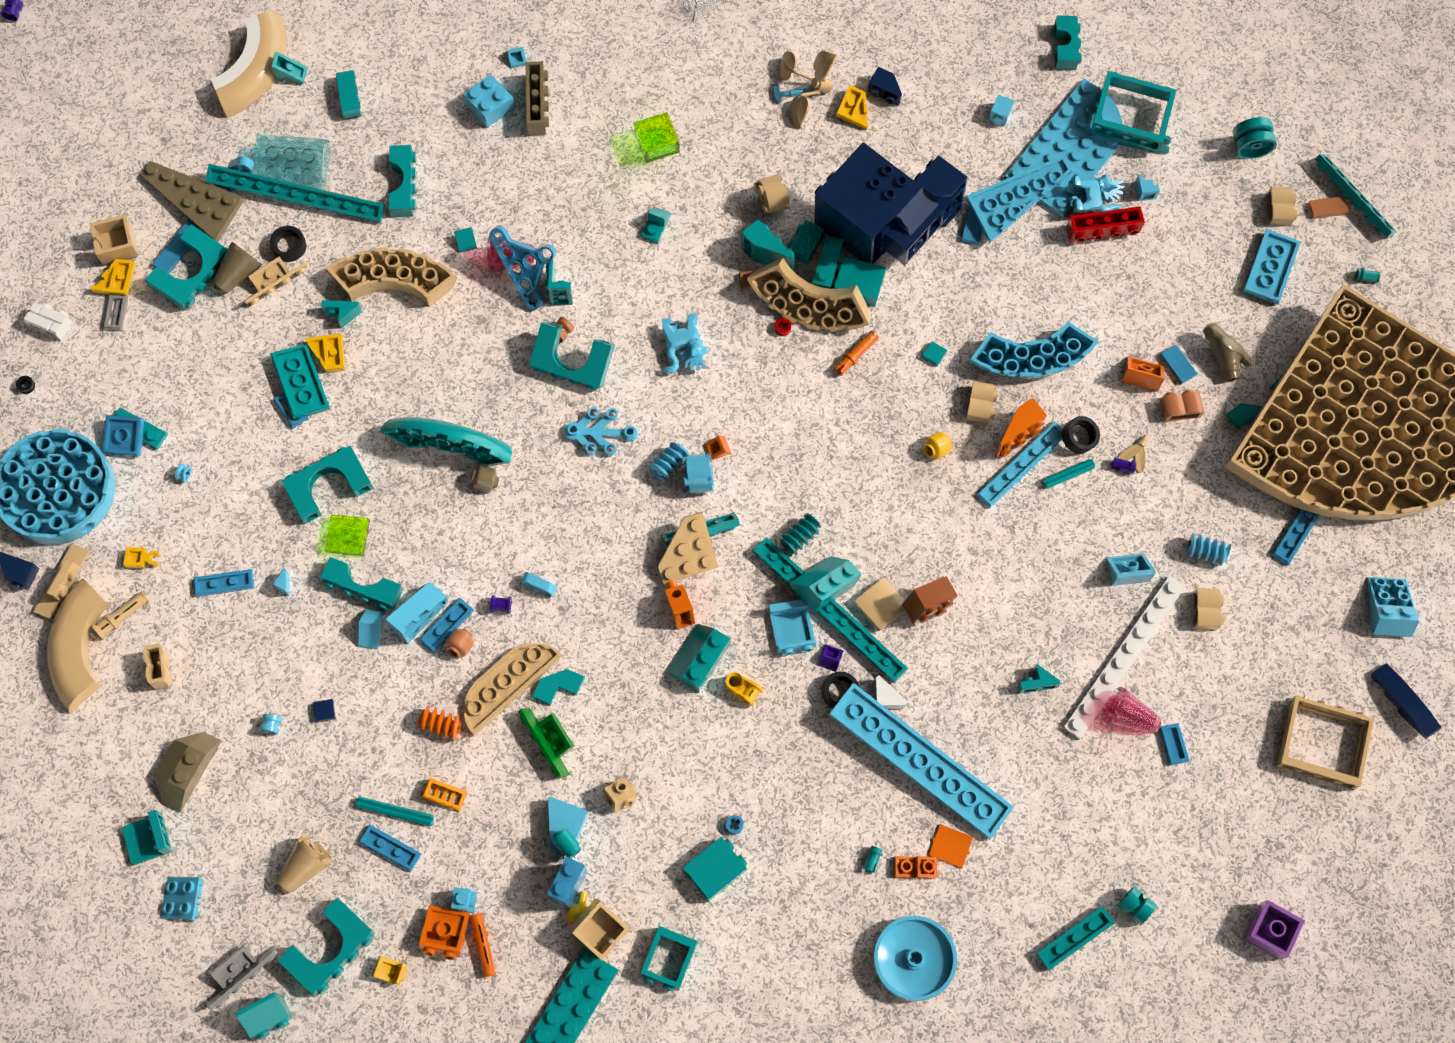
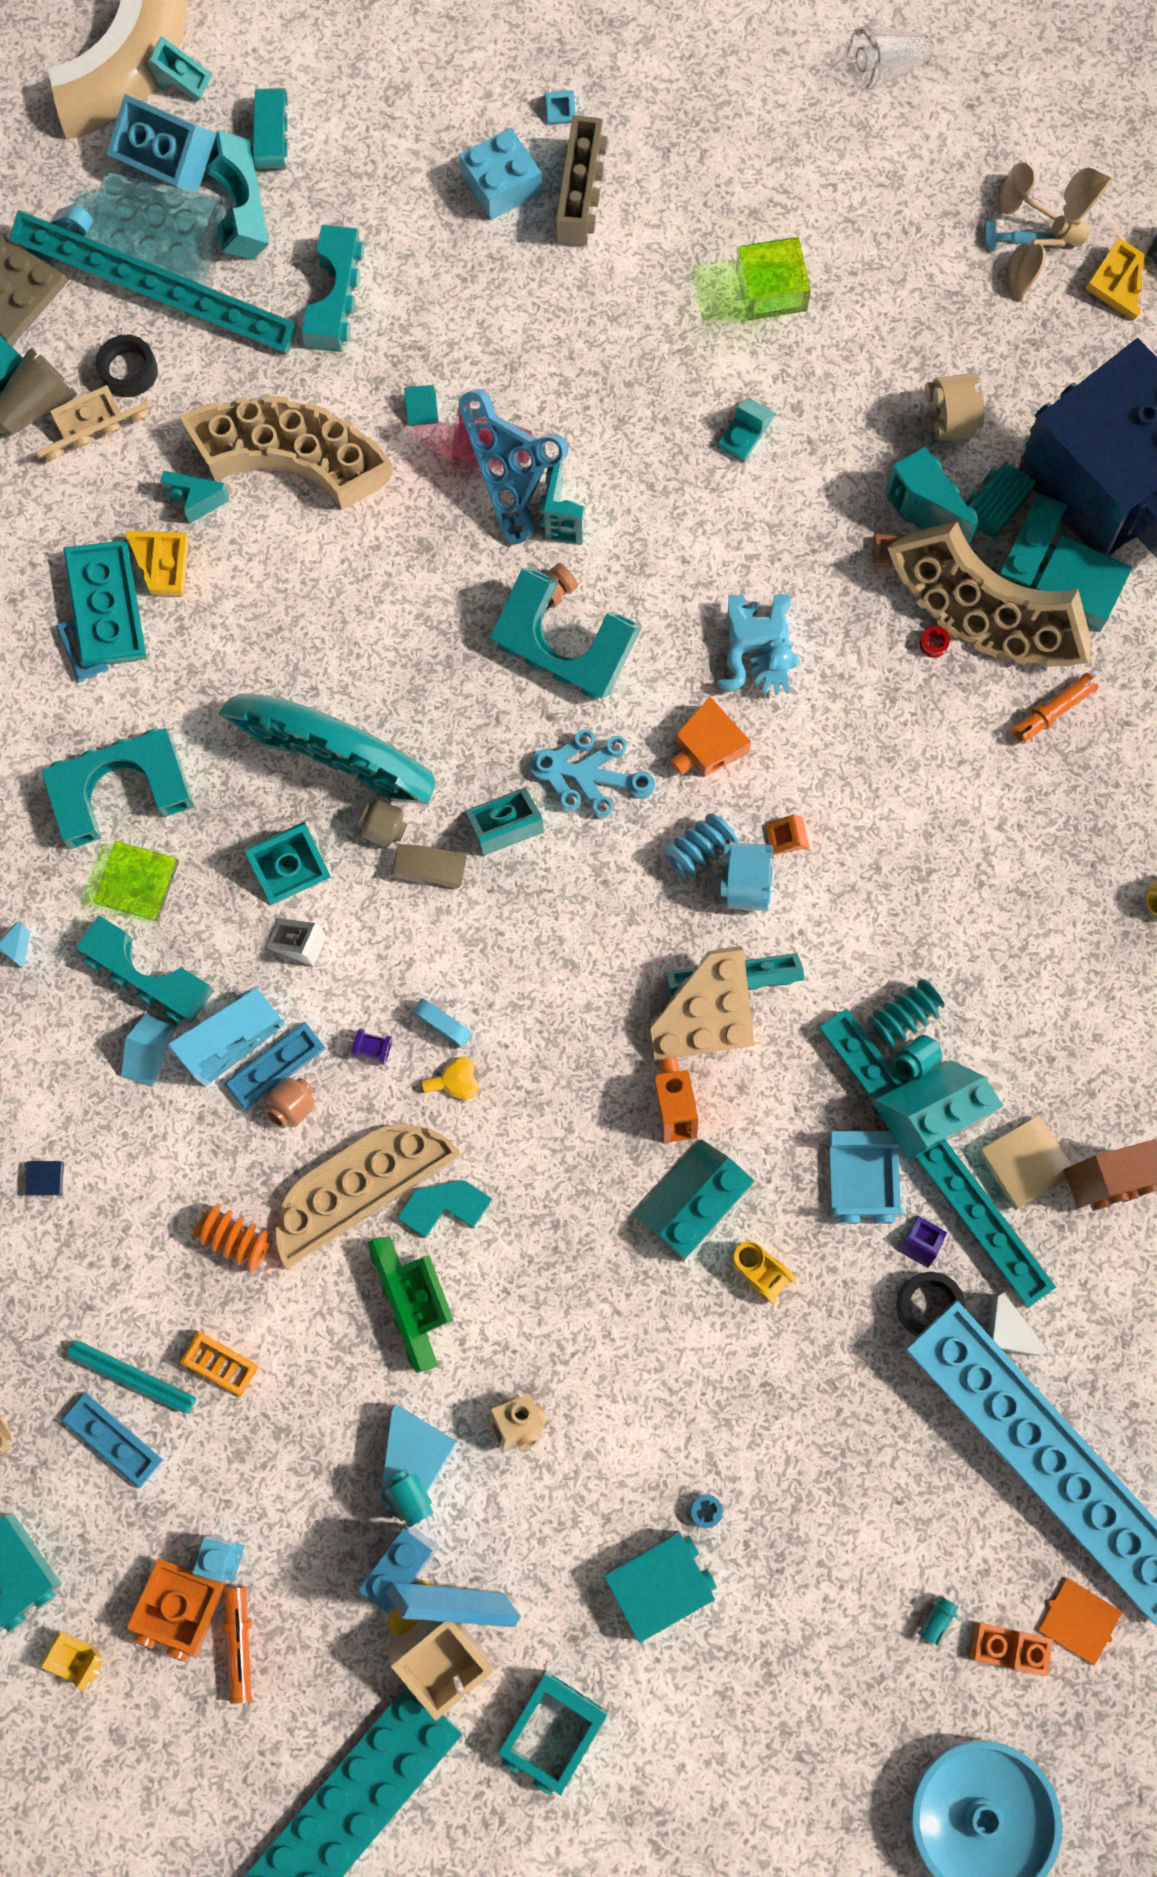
camera: 15 degrees right, 5 degrees up
none -> medium azure brick [106,94,217,193]
none -> teal arch [206,130,269,260]
none -> teal slope [244,821,331,905]
none -> white slope [266,918,326,966]
none -> dark azure tile [387,1582,521,1627]
none -> dark tan slope [391,844,467,889]
none -> yellow rock [422,1056,479,1100]
none -> teal slope [465,788,544,856]
none -> orange torso [669,697,751,777]
none -> teal brick [893,1035,942,1081]

